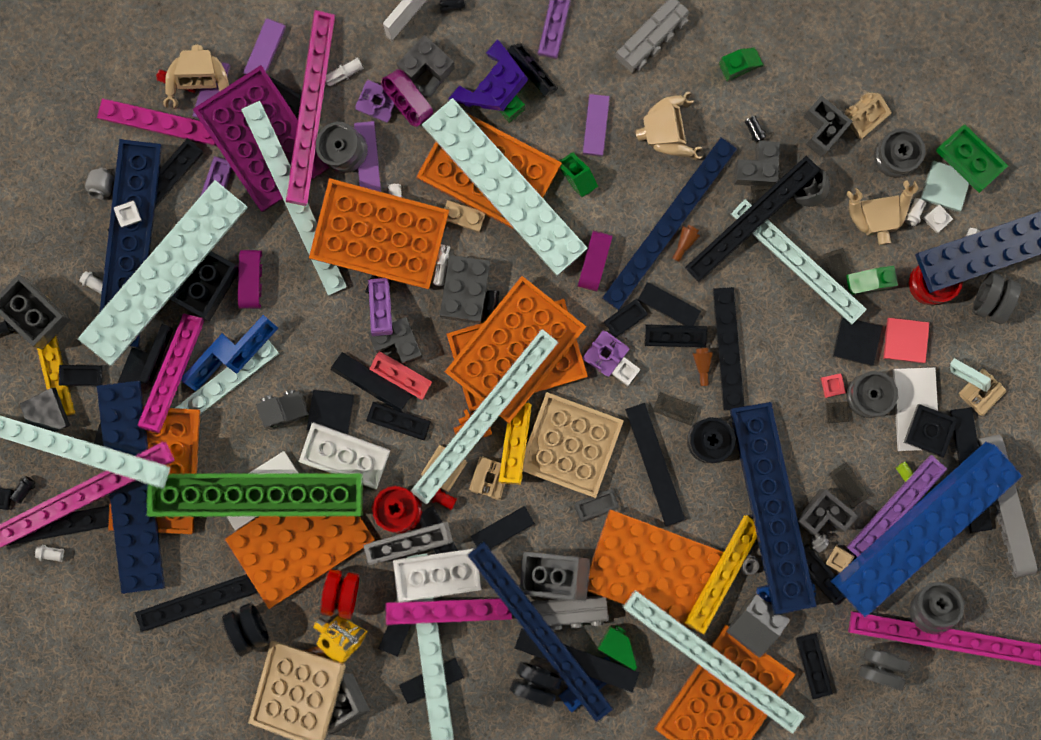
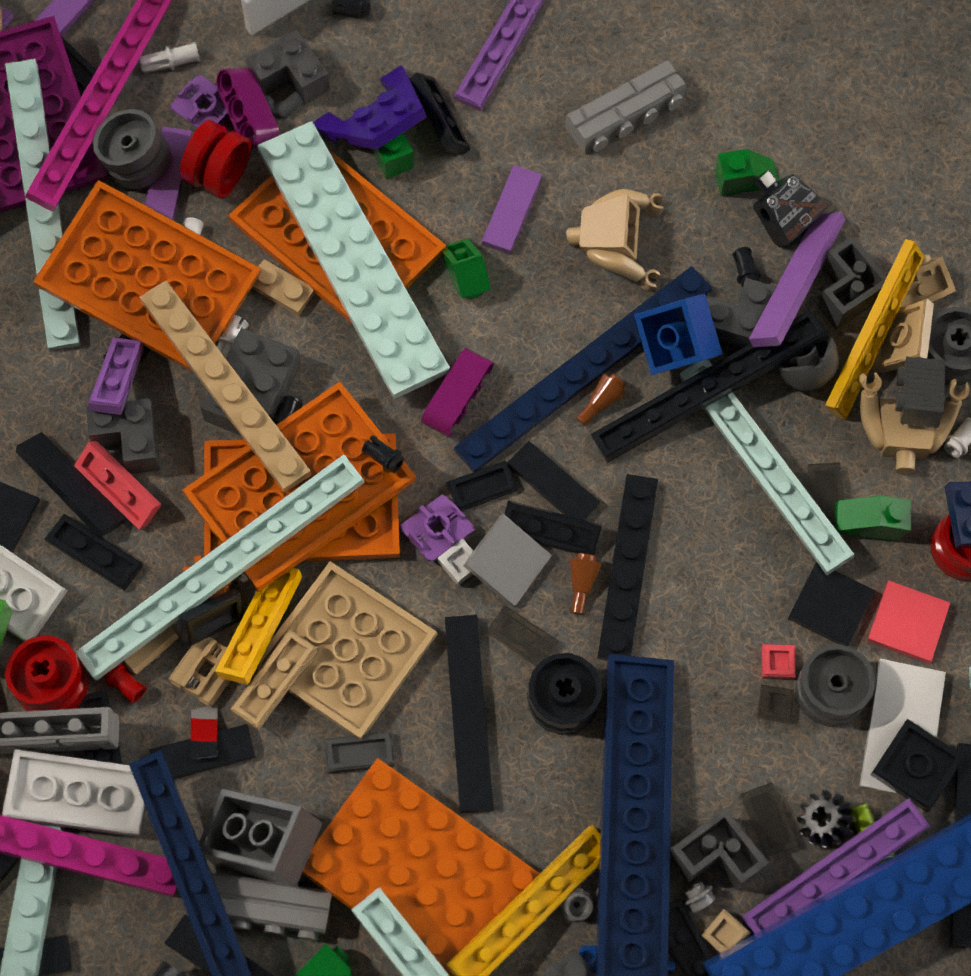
camera: 15 degrees right, 15 degrees down
none -> tan plate [140,280,311,493]
none -> black tile [179,588,243,647]
none -> red wheel [180,120,252,199]
none -> sticker [190,704,218,759]
none -> tan tile [230,630,317,731]
none -> black pin [362,435,405,474]
none -> light grey tile [463,515,552,606]
none -> blue brick [634,293,722,375]
none -> medium lavender tile [749,212,845,347]
none -> torso [753,170,829,248]
none -> black gear [796,790,857,850]
none -> yellow tile [825,239,925,420]
none -> tan tile [872,299,934,373]
none -> dark grey brick [895,356,945,428]

